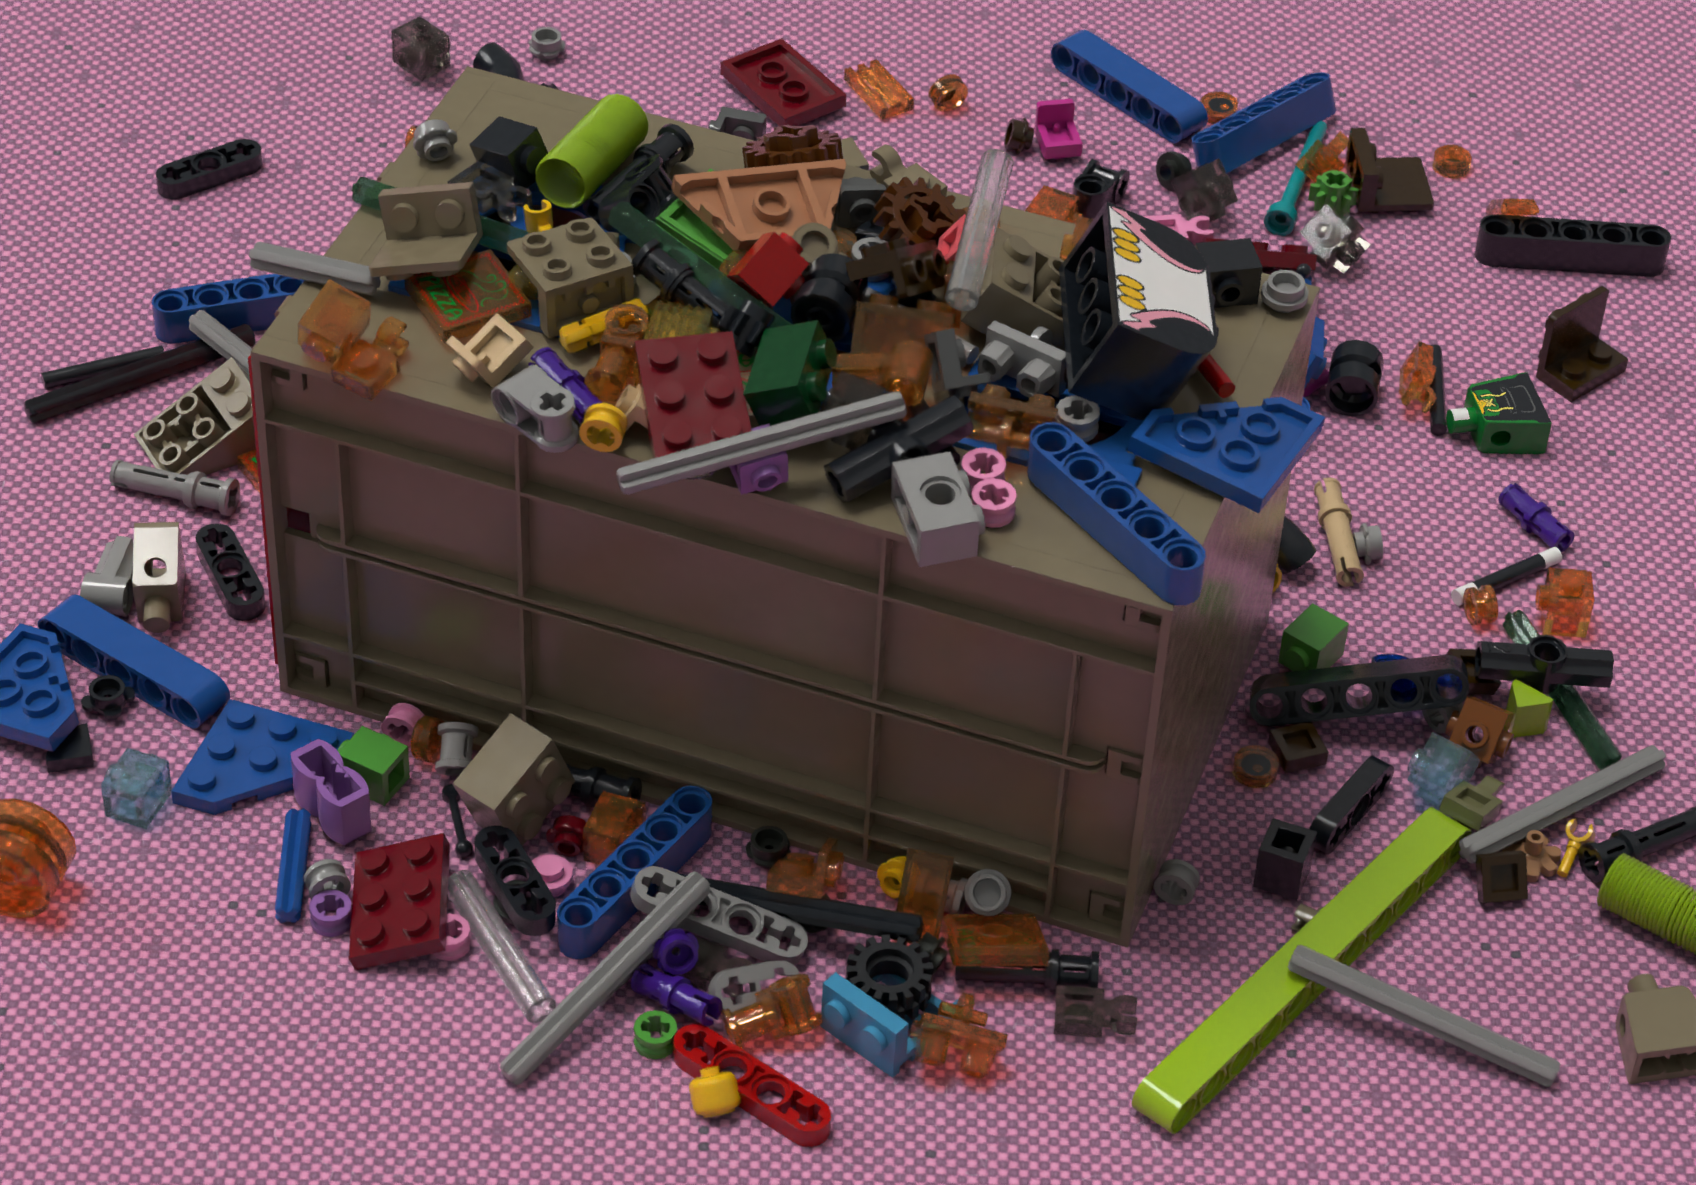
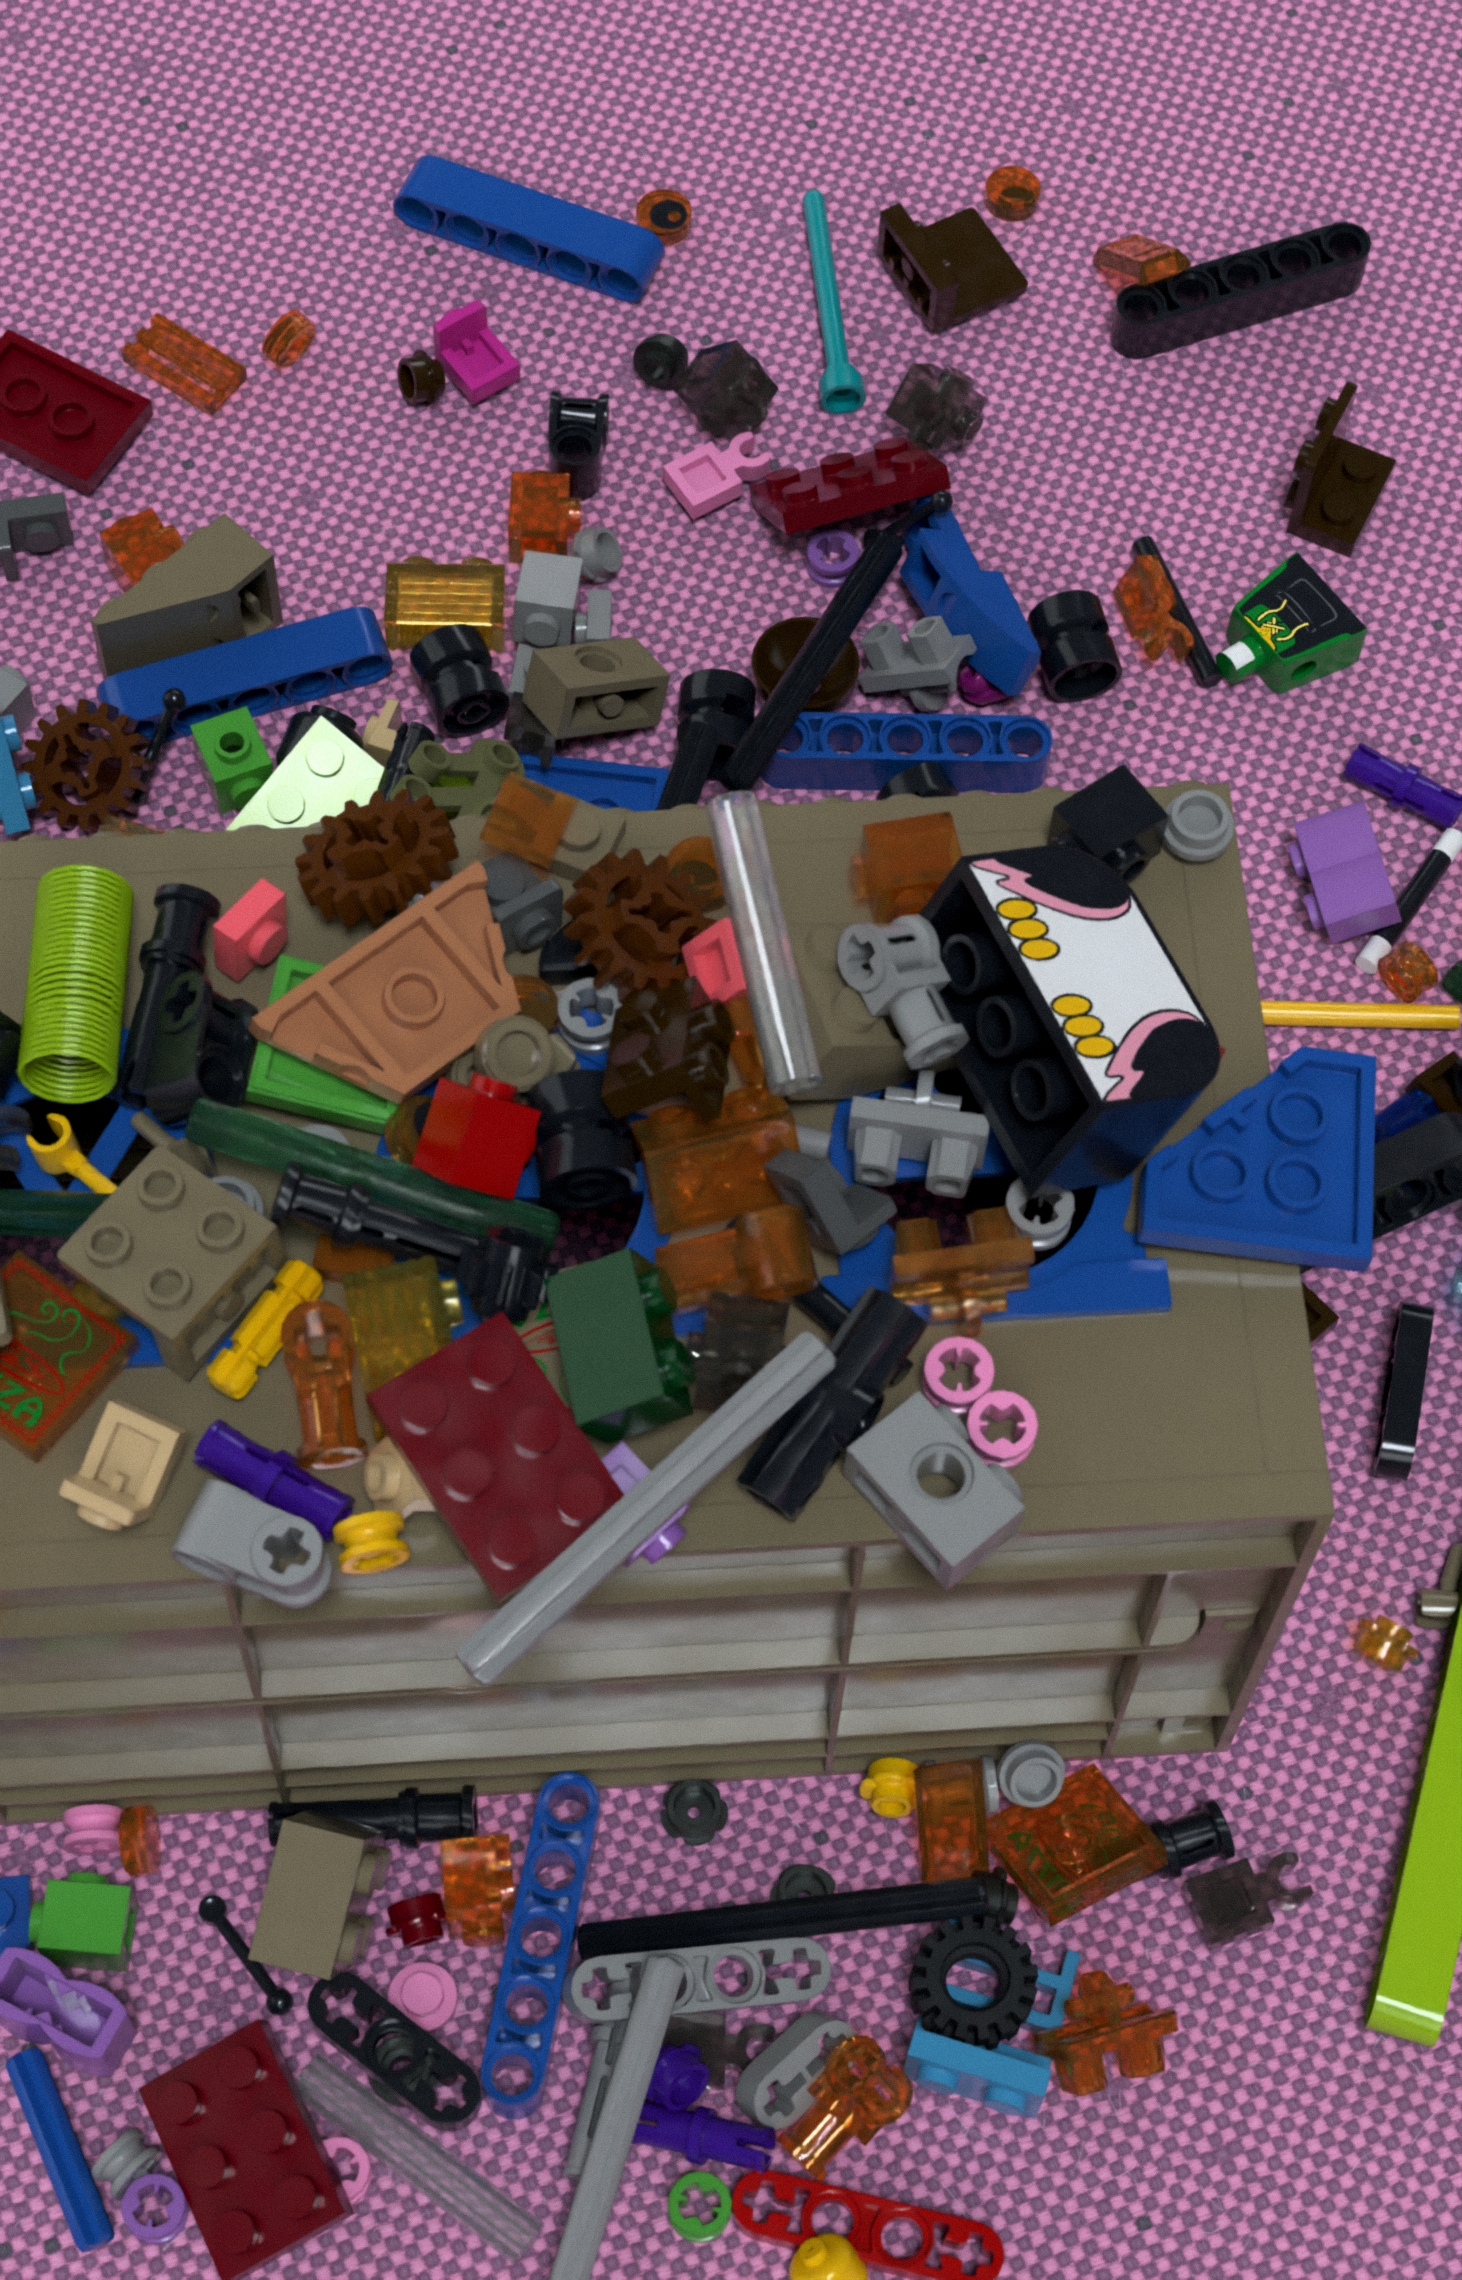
camera: 25 degrees left, 20 degrees up
light grey bush [435,722,479,776] -> none
clear orange bracket [766,838,844,899] -> none
blue beam [1027,422,1206,605] -> none
blue beam [1191,72,1337,178] -> none
black brick [1253,818,1317,901] -> none
clear orange plate [1295,131,1349,183] -> none
bright green gear [1308,170,1358,219] -> none
none -> coral plate [213,878,288,983]
none -> clear orange tile [479,770,579,870]
none -> light grey connector [837,914,969,1069]
none -> yellow bar [1261,1000,1461,1030]
none -> medium lavender brick [1288,800,1402,944]
none -> clear yellow plate [1353,1615,1420,1673]

